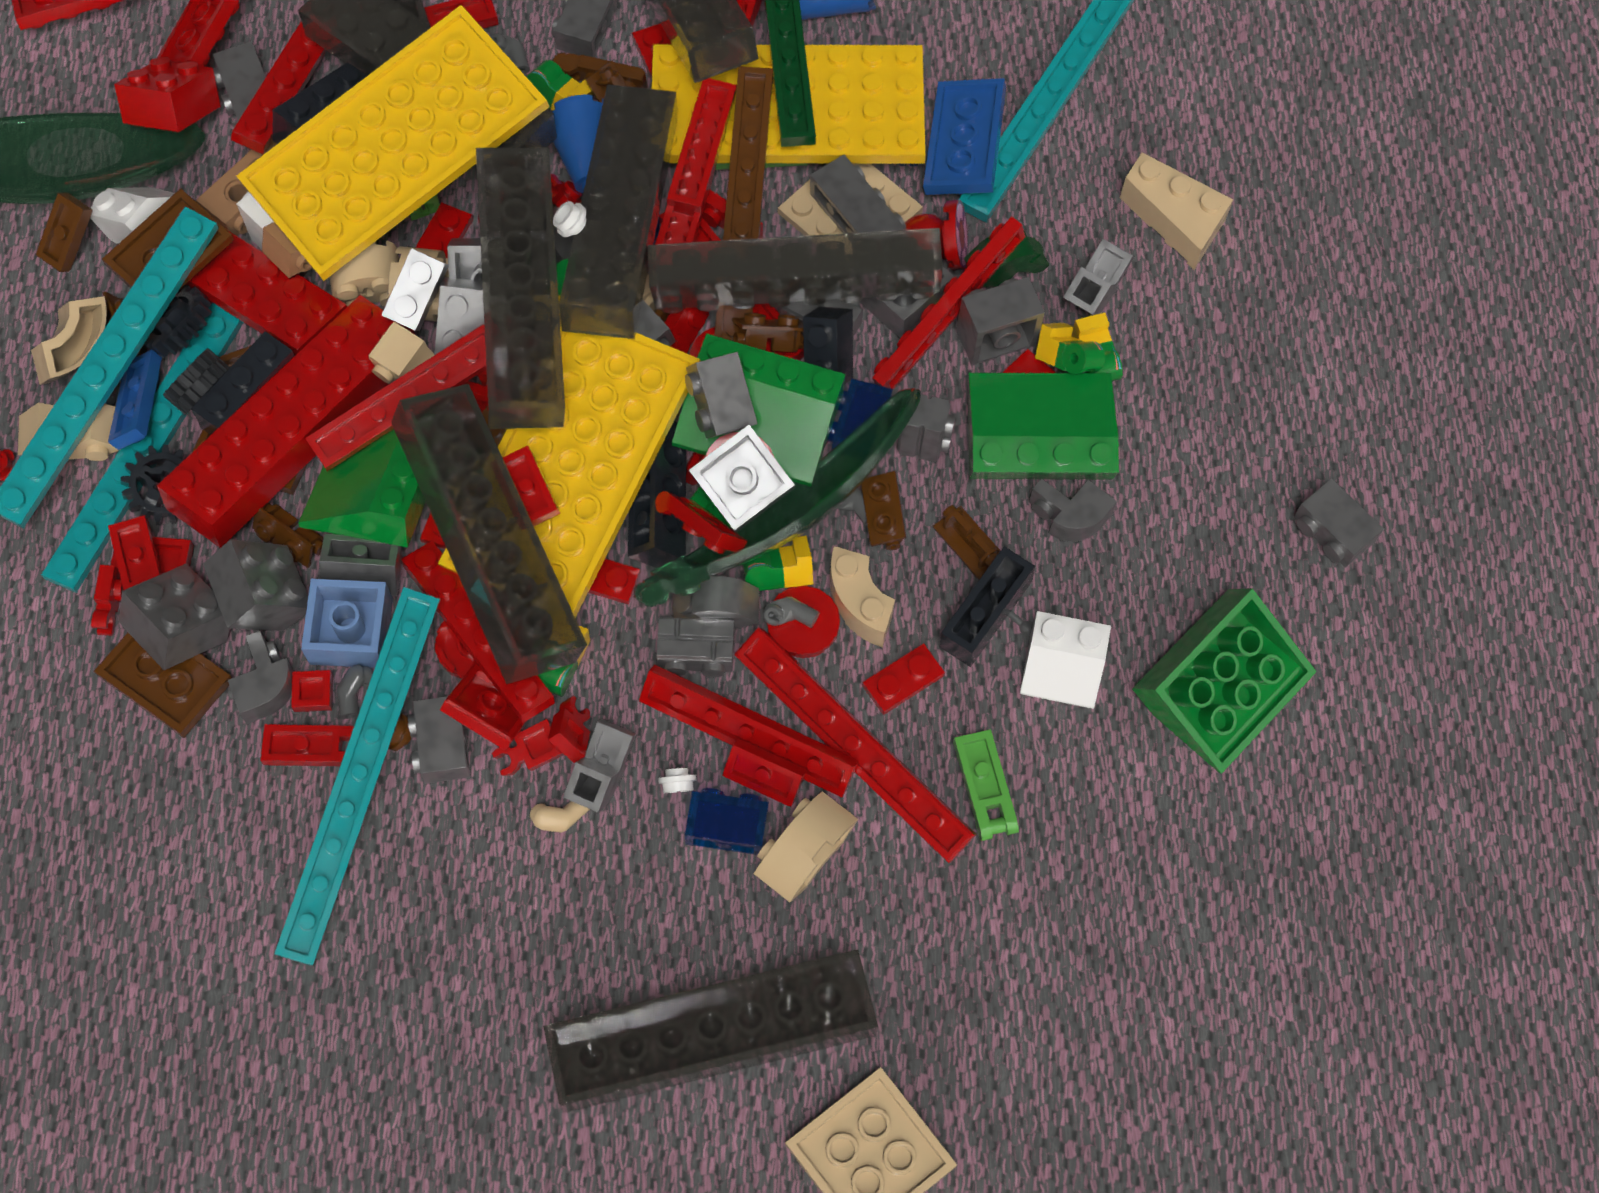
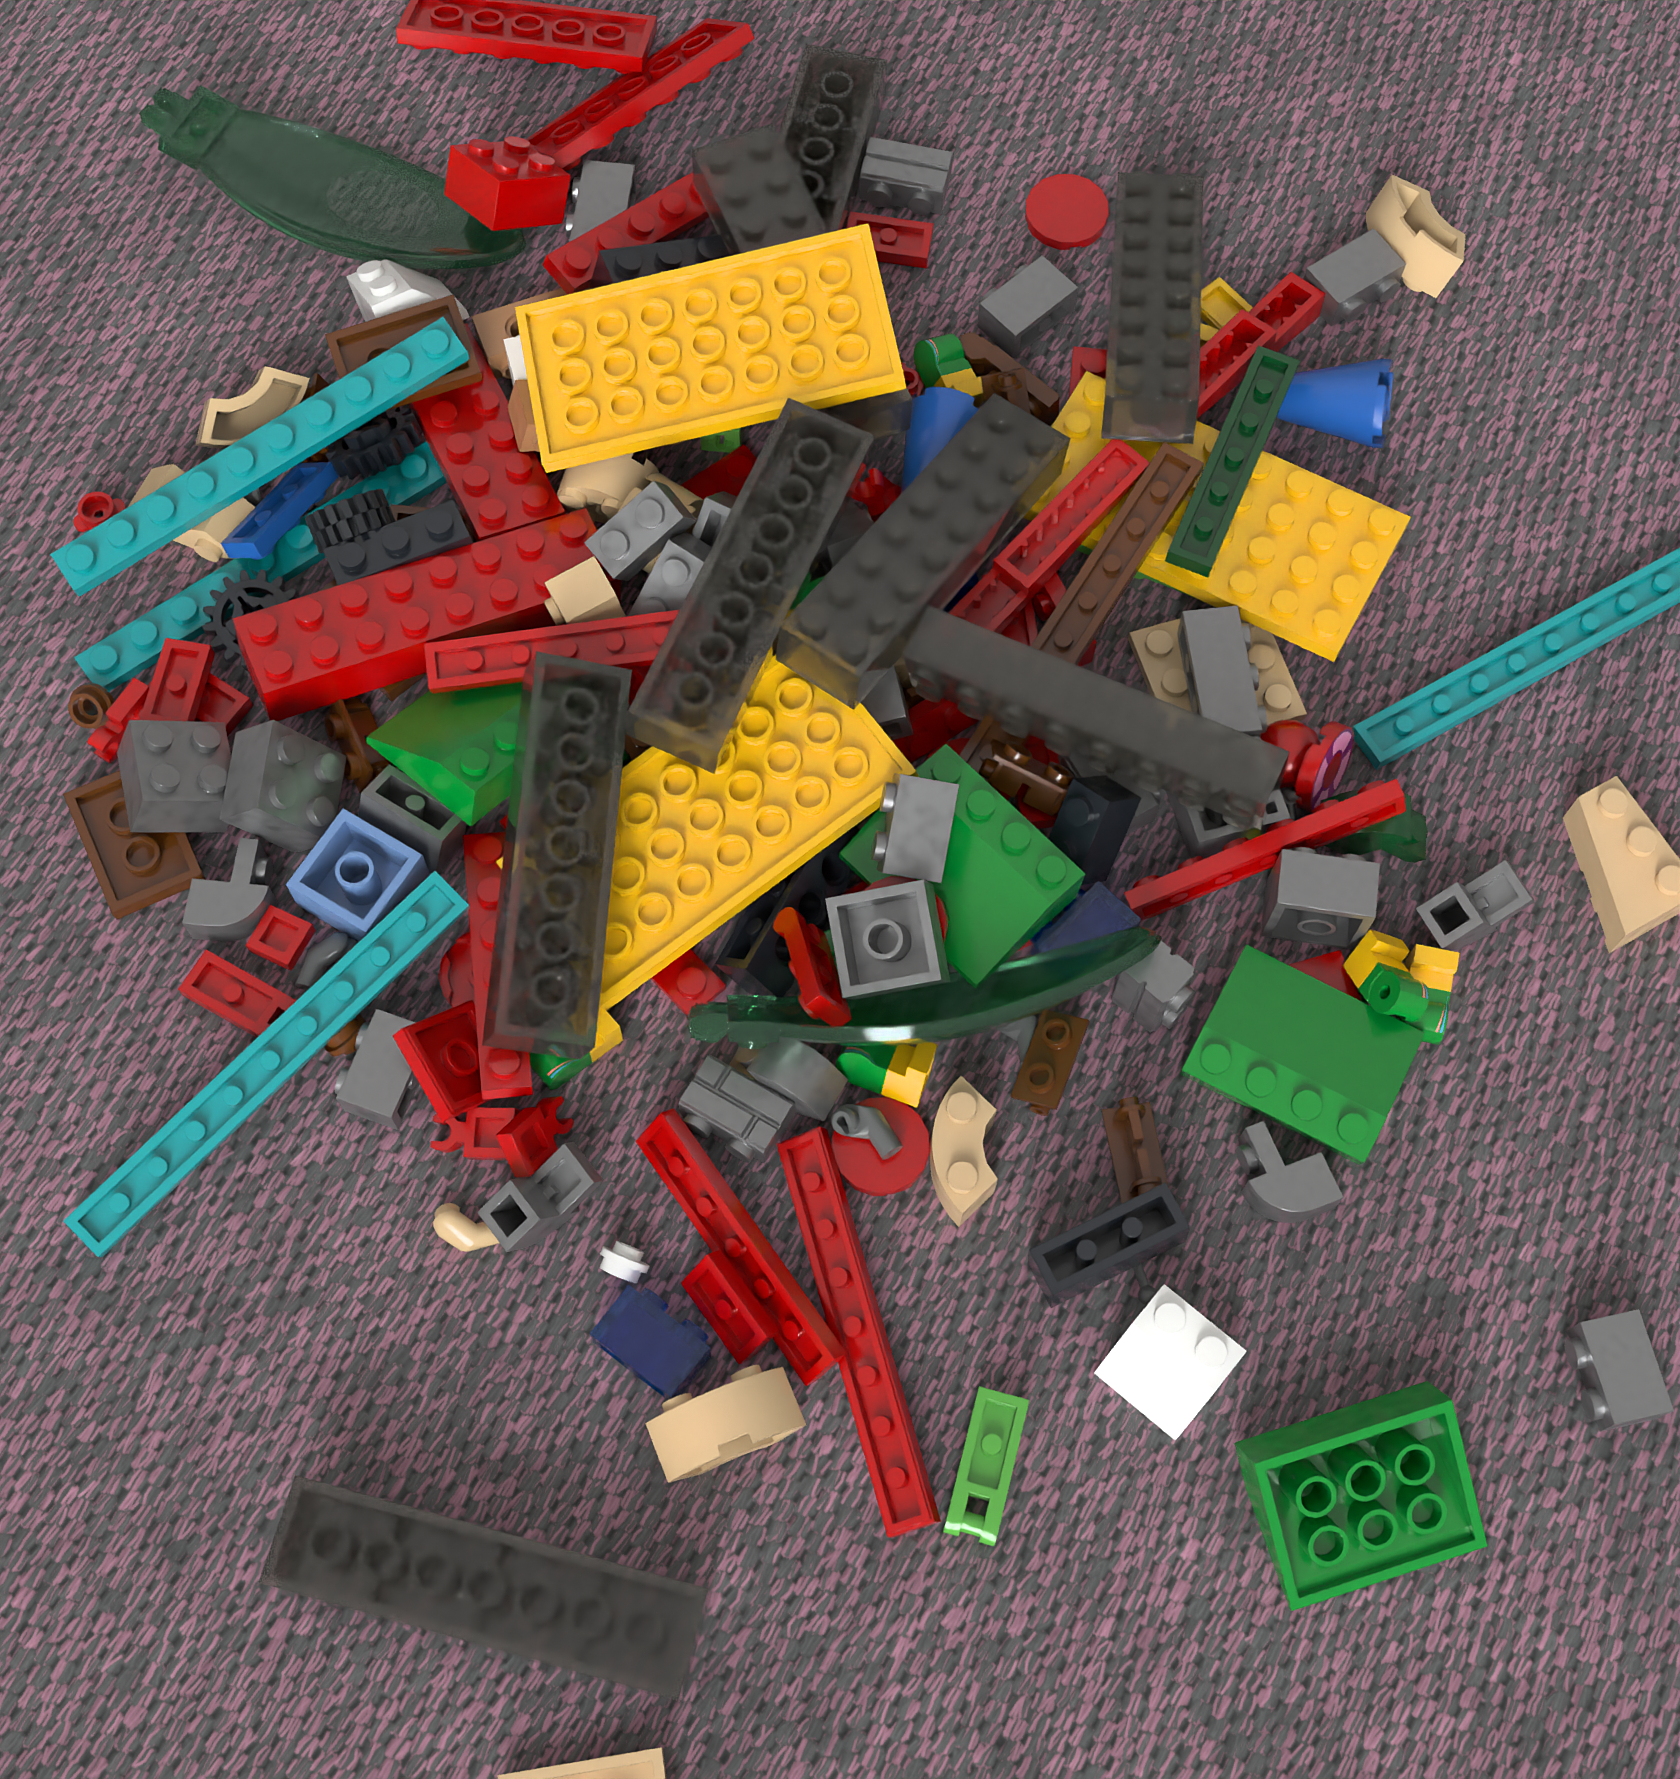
camera: 30 degrees right, 0 degrees up
reddish brown plate [35,193,93,272] -> none
dark grey arm [491,33,530,74] -> none
red plate [494,445,560,529] -> none
white plate [553,201,587,237] -> none
red plate [862,643,945,715] -> none
blue plate [923,78,1006,195] -> none
none -> reddish brown plate [68,683,115,729]

